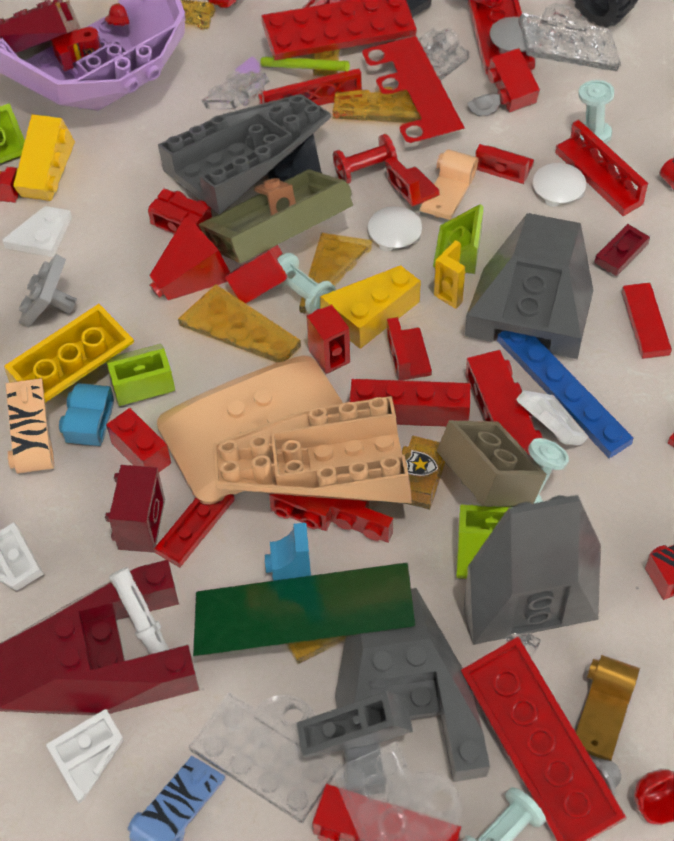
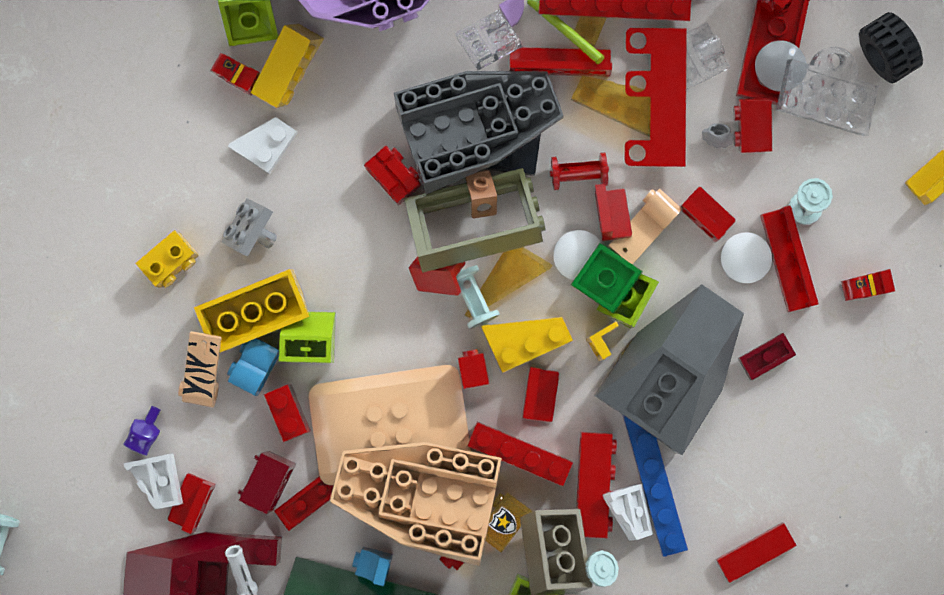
camera: 25 degrees right, 30 degrees up
red slope [149,216,231,300] -> none
clear yellow wing [178,284,301,363] -> none
red tile [622,282,672,359] -> none
none -> red panel [167,473,216,534]
none -> green tile [571,243,643,314]

